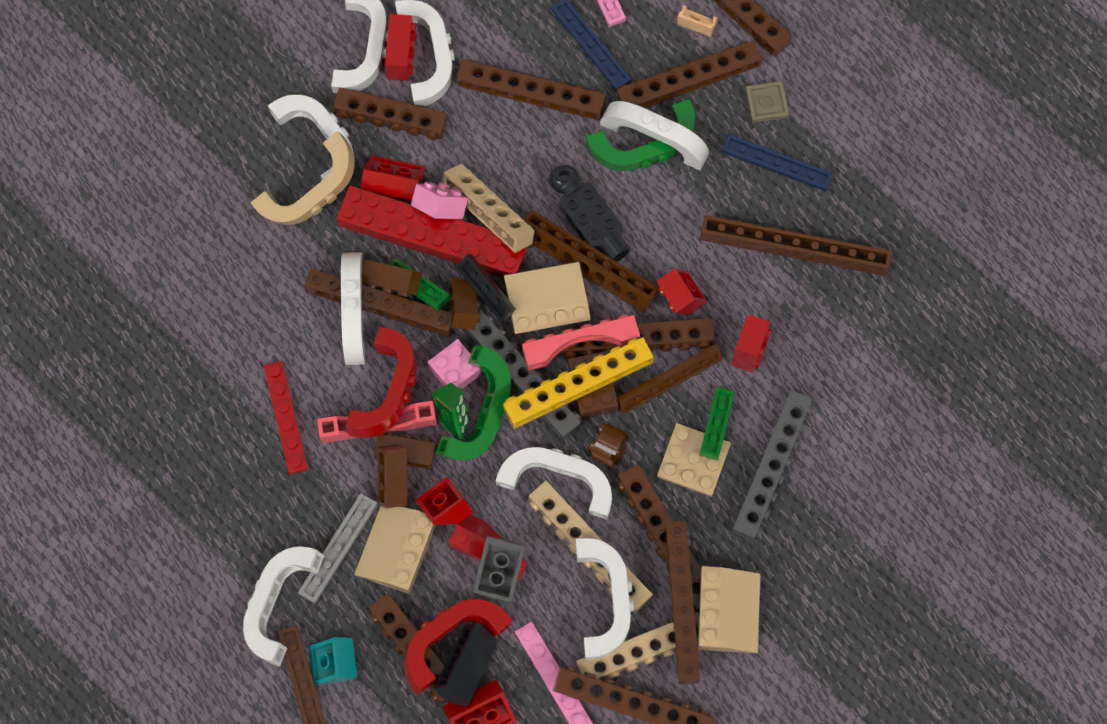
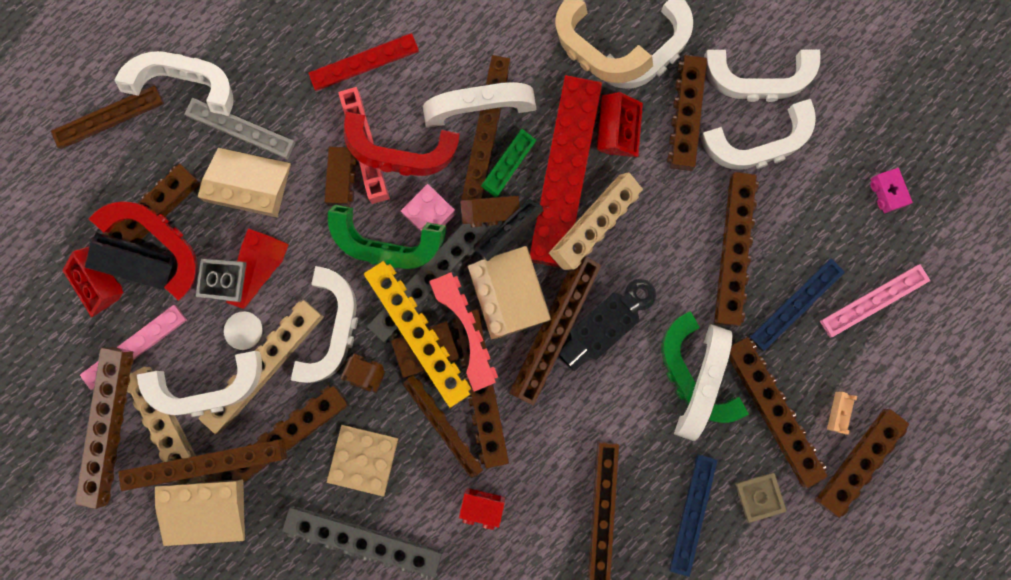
camera: 85 degrees right, 10 degrees up
teal slope [309,637,357,685] -> none
reddish brown brick [361,260,422,297] -> none
reddish brown brick [377,444,409,508] -> none
red brick [385,14,417,81] -> none
bright pink brick [411,182,468,219] -> none
red slope [416,477,473,525] -> none
green slope [432,382,469,440] -> none
red brick [657,268,707,315] -> none
green plate [699,387,735,461] -> none
none -> white dish [224,312,262,350]

